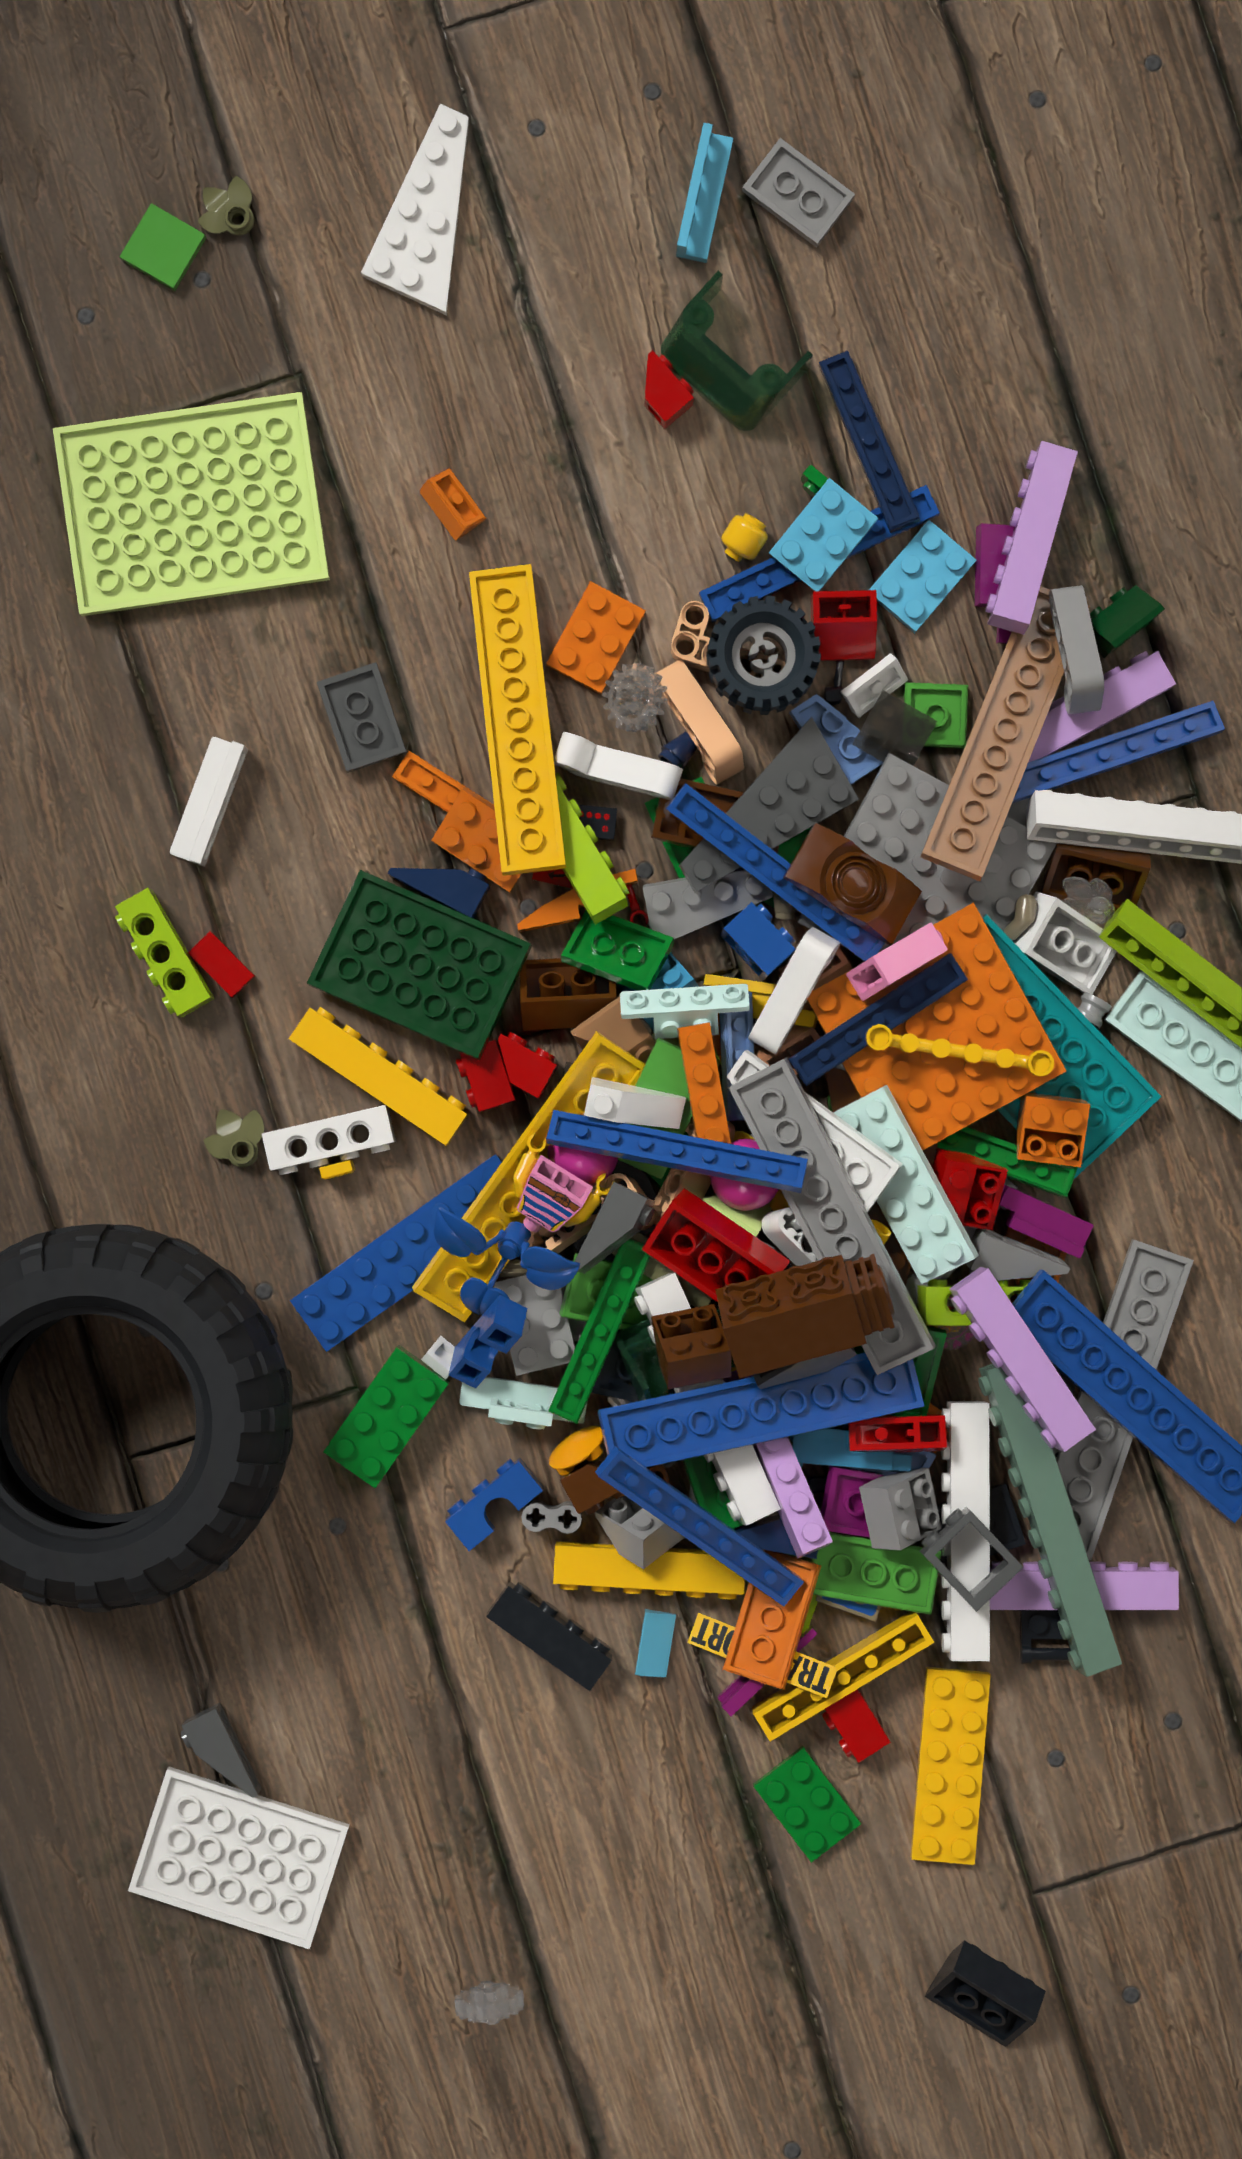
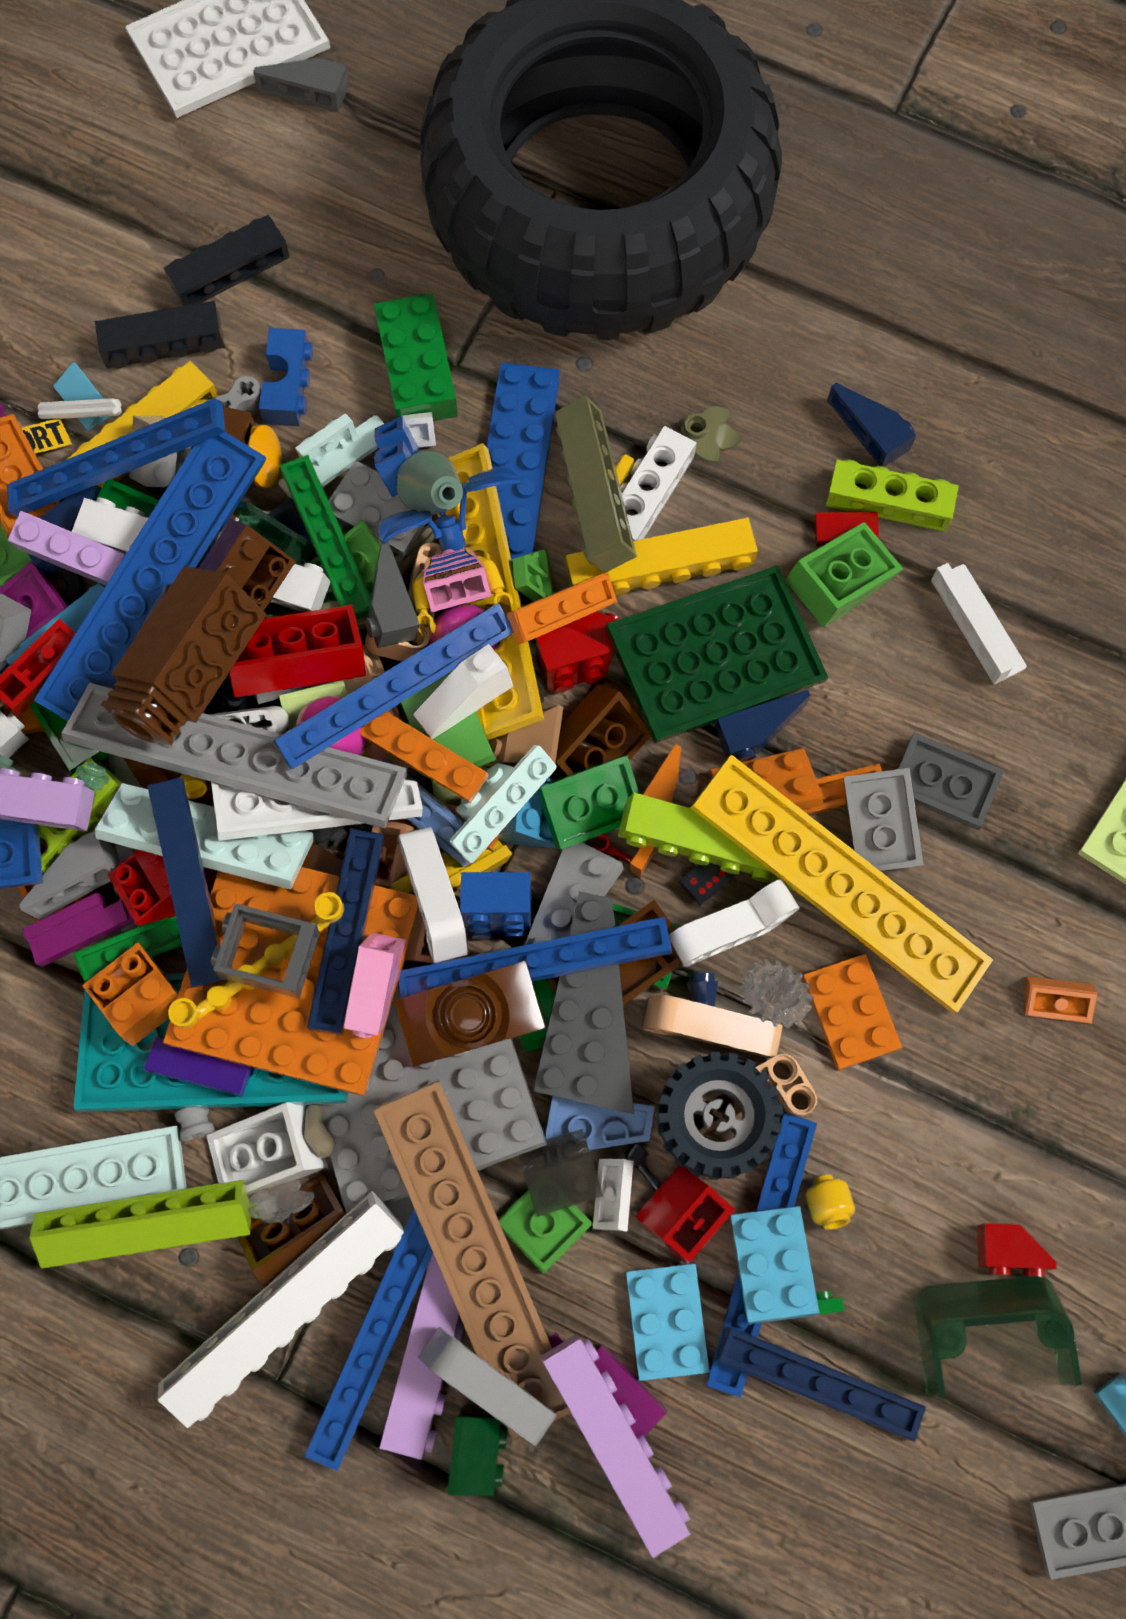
camera: 130 degrees right, 15 degrees down
none -> white axle [37,398,122,420]
none -> clear light blue plate [76,762,110,790]
none -> dark purple tile [144,1037,253,1097]
none -> dark blue tile [147,777,225,987]
none -> black brick [163,214,290,306]
none -> dark grey window [211,903,320,999]
none -> sand green cone [396,451,463,515]
none -> orange tile [507,572,618,644]
none -> bright green wing [512,549,553,601]
none -> olive brick [555,395,637,572]
none -> bright green slope [785,522,903,628]
none -> dark blue slope [827,383,916,467]
none -> light grey plate [843,768,924,871]

